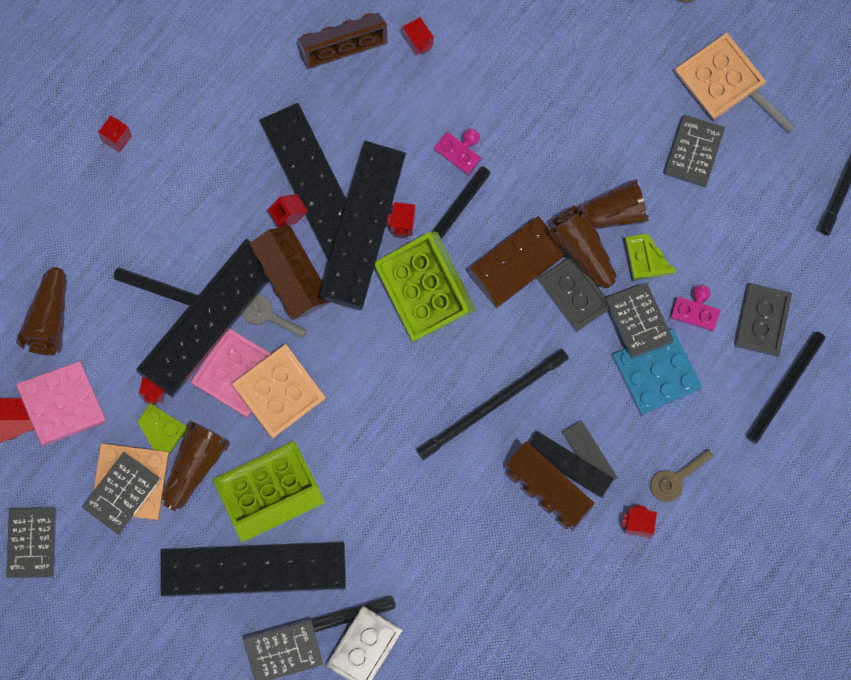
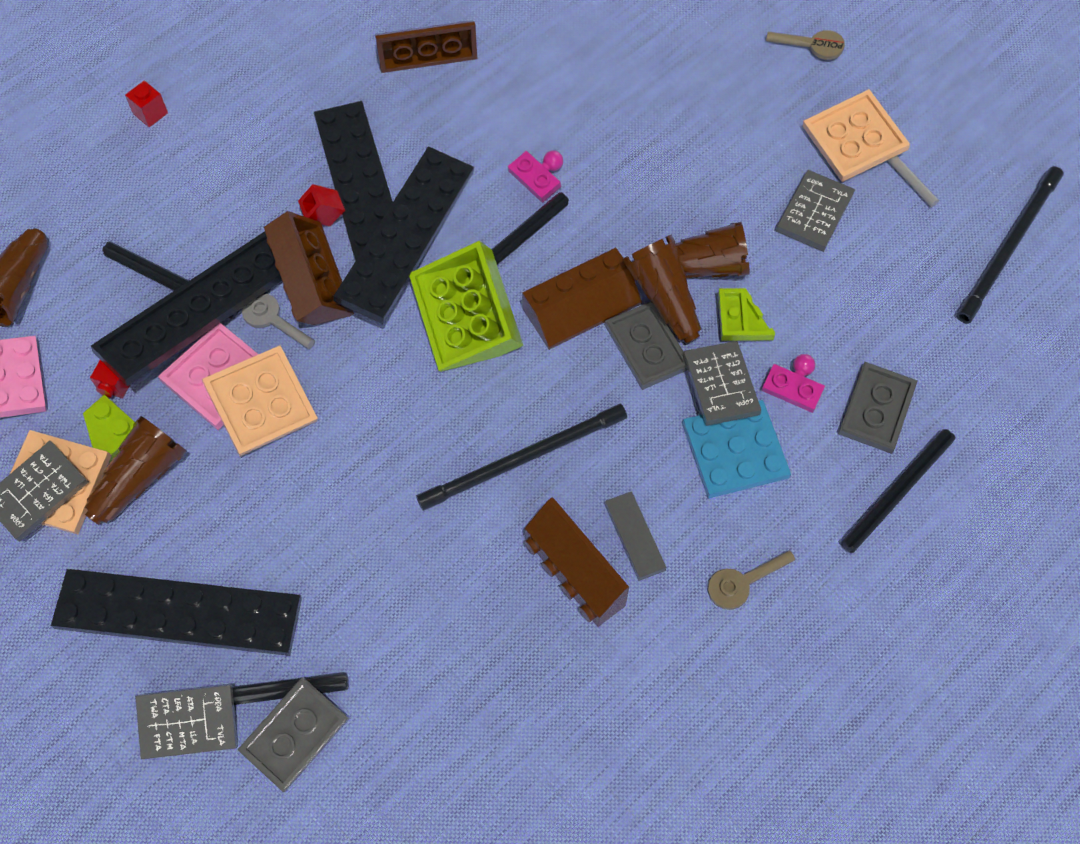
camera: 10 degrees right, 10 degrees down
lime slope [212,441,325,542] -> none
red brick [387,202,416,238] -> none
red brick [402,17,434,56] -> none
black plate [529,431,614,498] -> none
red brick [621,505,657,538] -> none

